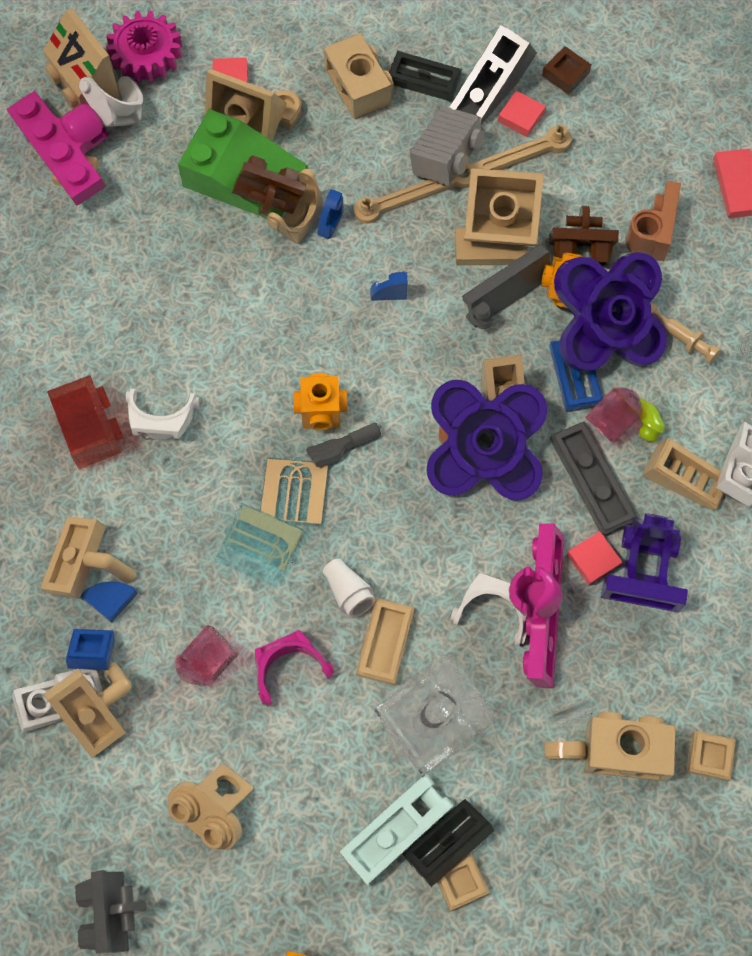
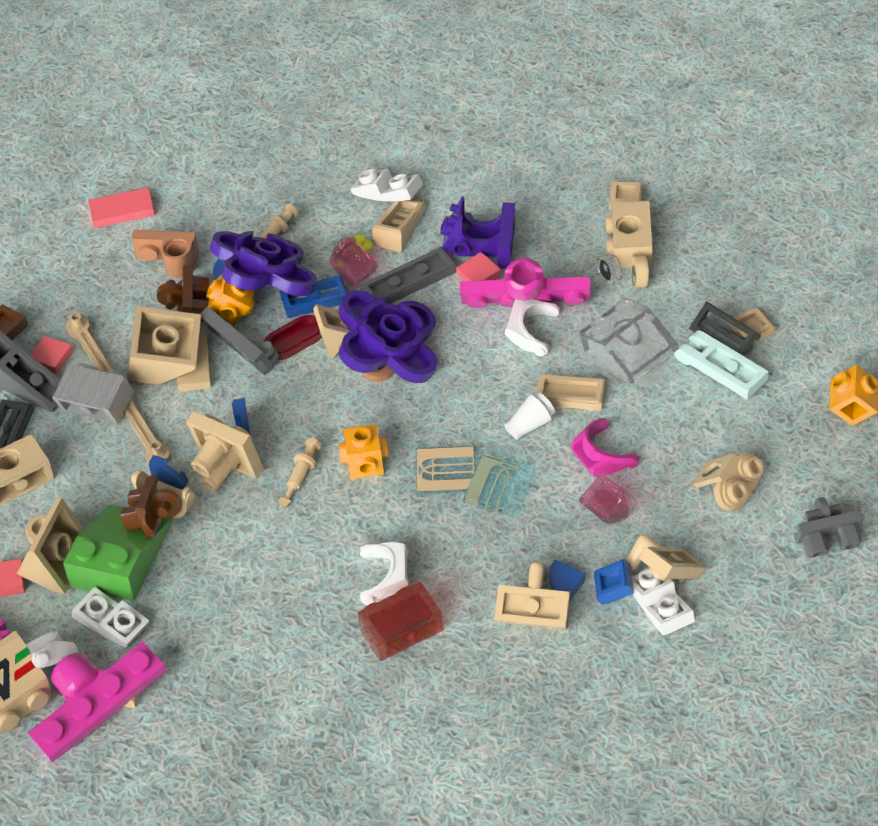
camera: 90 degrees left, 20 degrees down
dark grey piece [306,422,381,467] -> none
none -> white slope [72,587,150,648]
none -> tan plate [186,411,264,493]
none -> dark red tile [264,315,322,360]
none -> tan piece [279,437,322,507]

